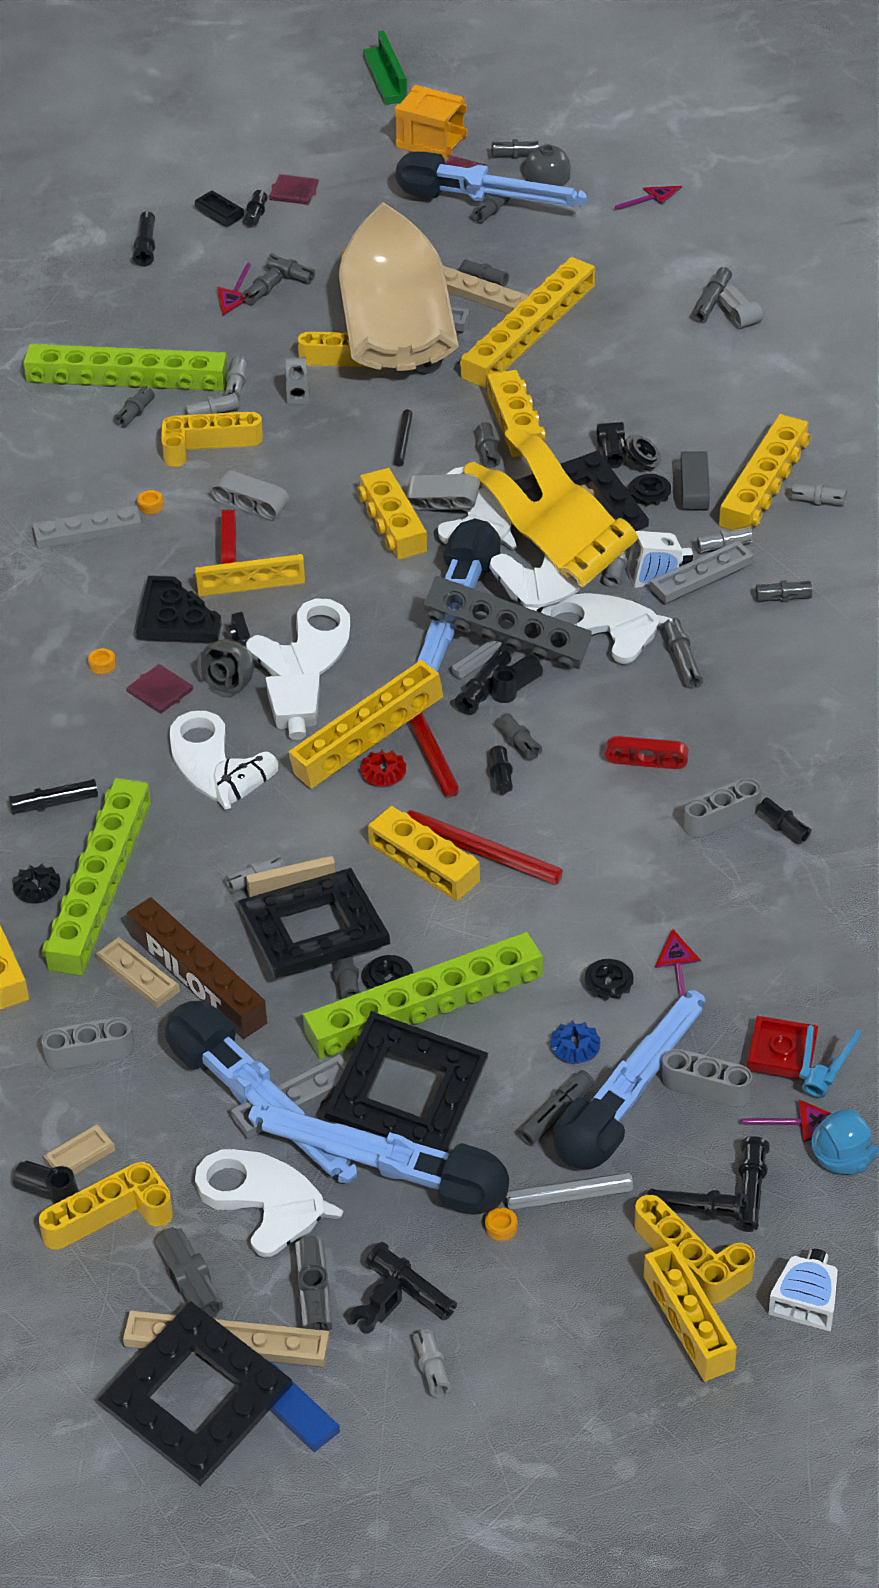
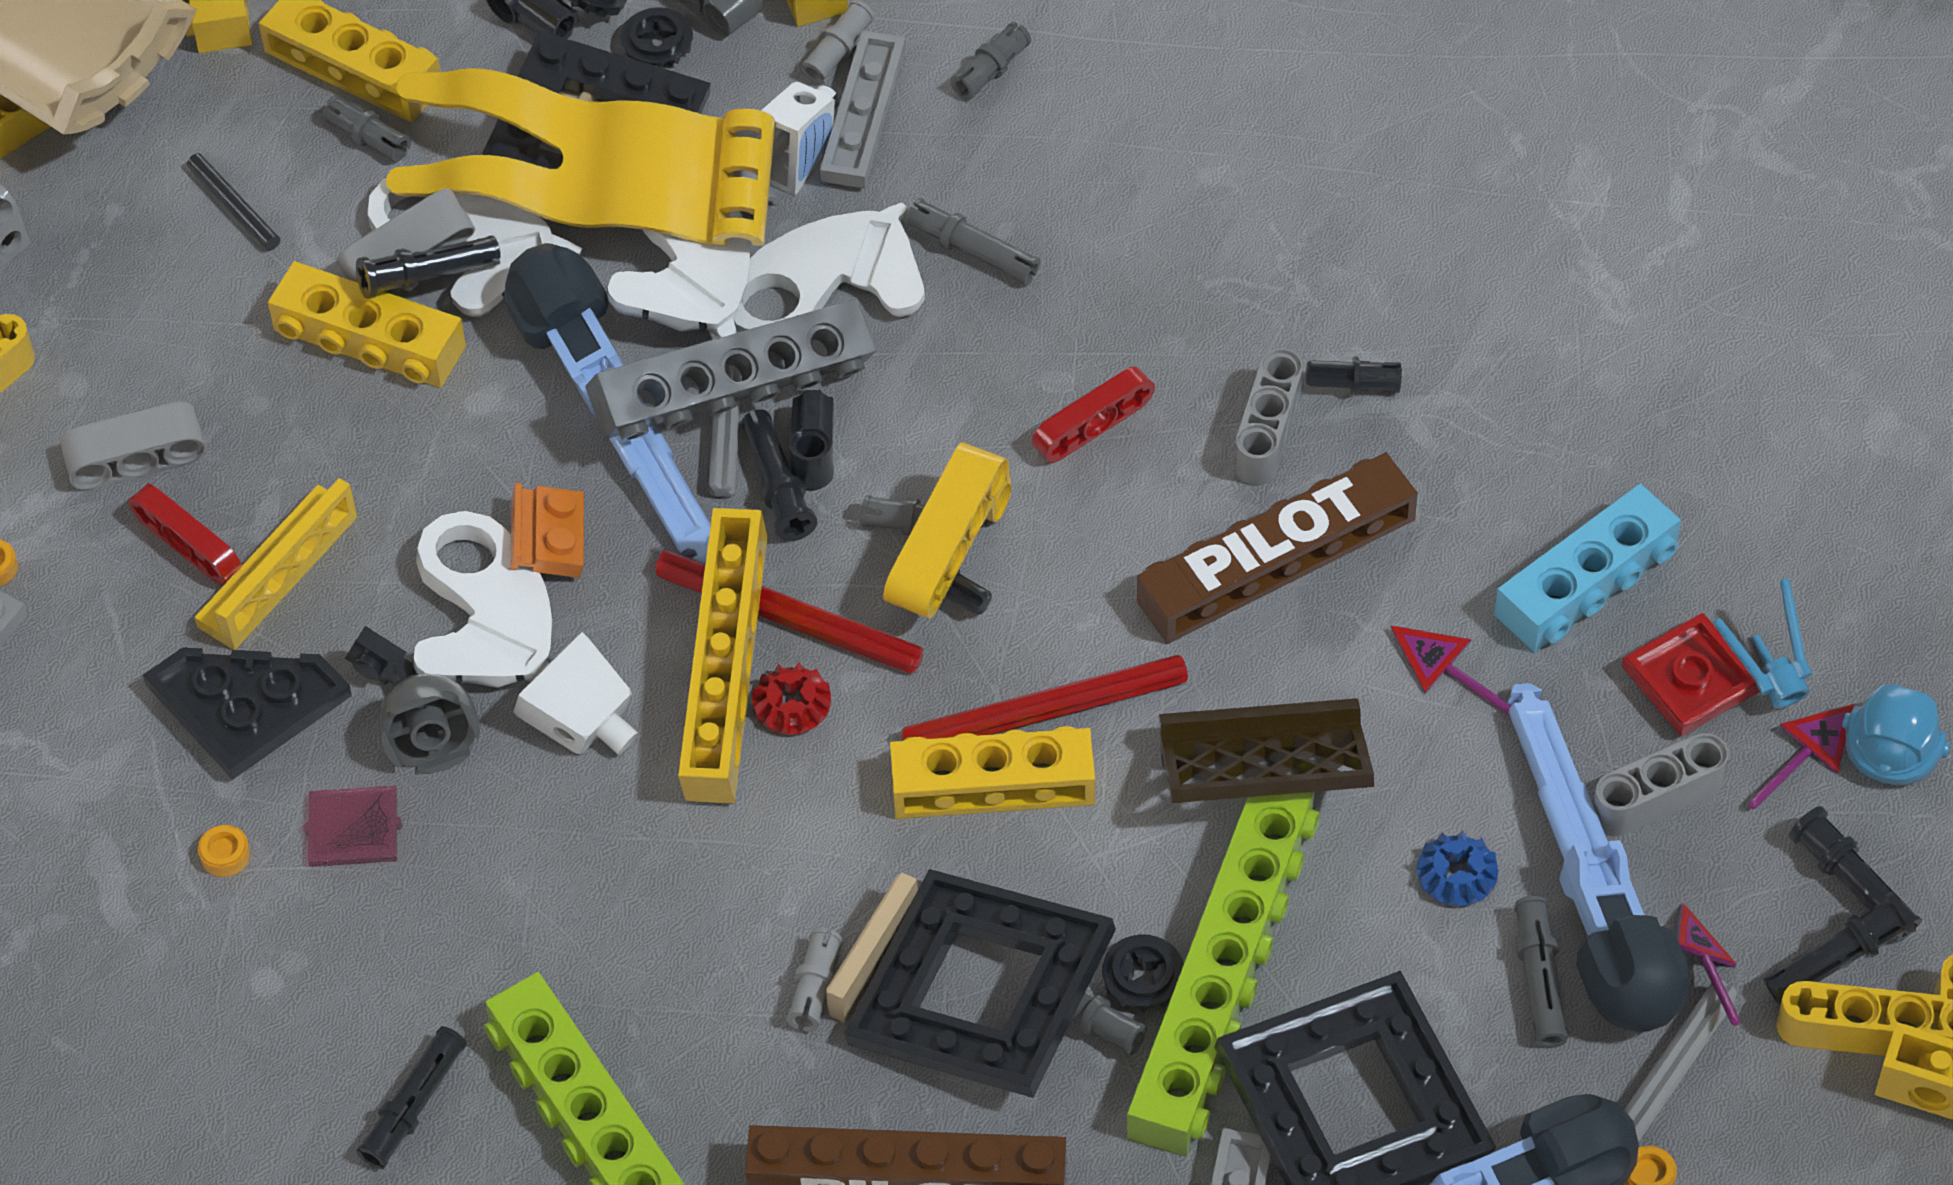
camera: 45 degrees left, 10 degrees up
white animal [170,711,279,810] -> none
black gear [585,959,634,1001] -> none
none -> black pin [356,235,501,299]
none -> orange plate [510,483,584,578]
none -> yellow beam [883,442,1012,619]
none -> reddish brown brick [1137,452,1418,644]
none -> dark brown fence [1159,698,1374,803]
none -> medium azure brick [1494,483,1681,653]
none -> magenta piece [1677,903,1740,1026]

